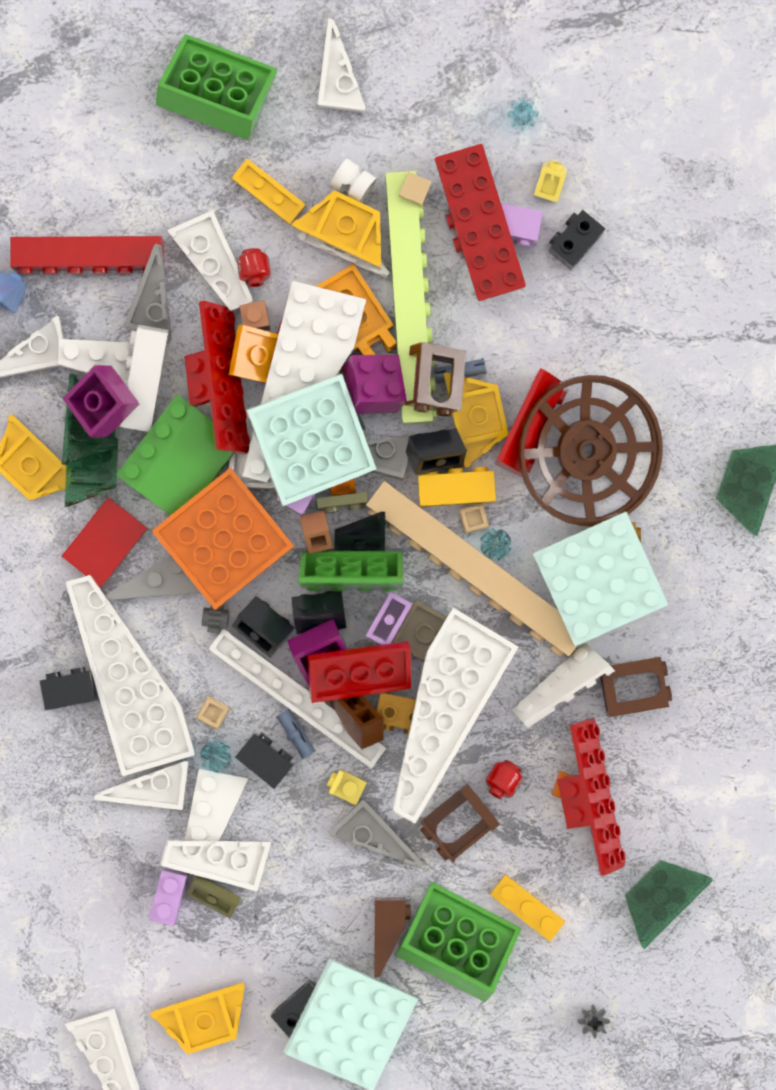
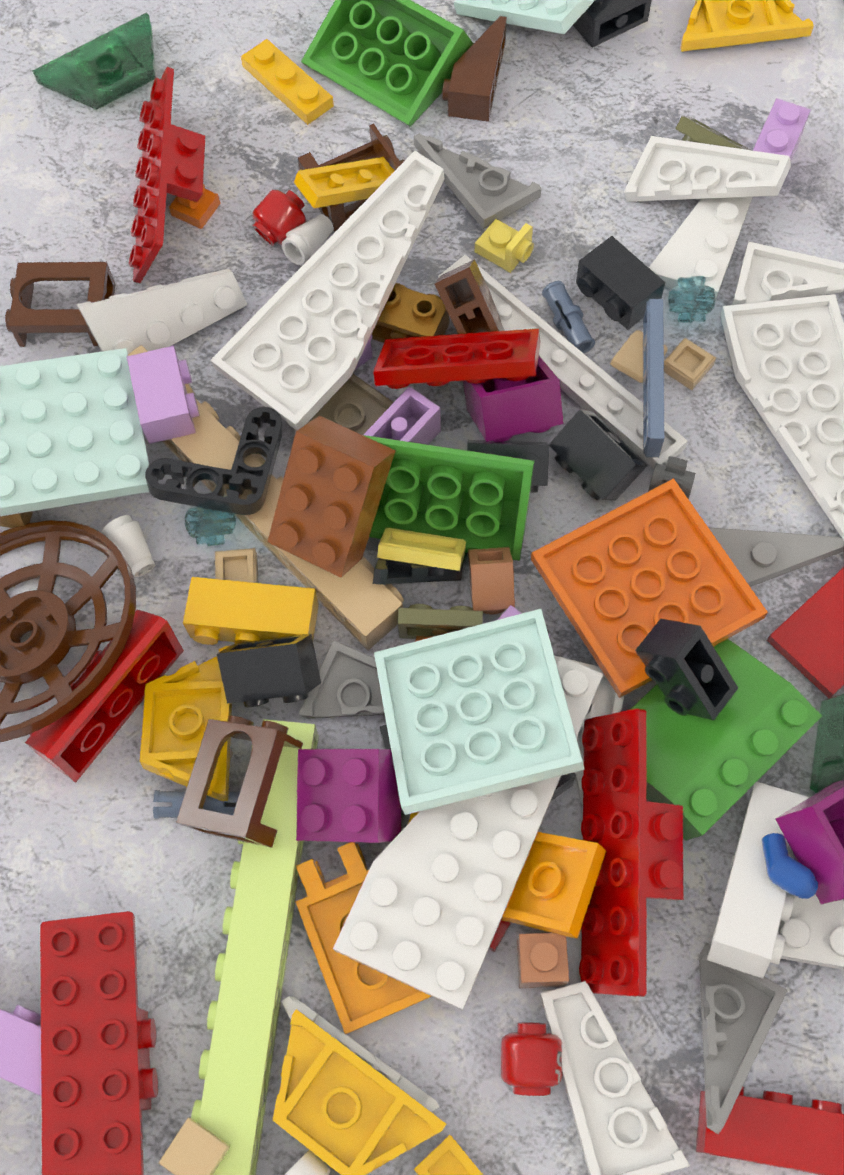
camera: 165 degrees left, 20 degrees down
none -> white cone [102,515,156,577]
none -> lavender brick [127,346,200,444]
none -> black beam [145,407,282,515]
none -> dark orange brick [267,416,395,578]
none -> white cone [282,214,334,265]
none -> yellow plate [293,157,395,208]
none -> light yellow tile [377,528,466,571]
none -> tan slope [610,330,667,383]
none -> black brick [635,619,738,721]
none -> sand blue tile [643,299,665,458]
none -> blue arm [762,833,818,899]

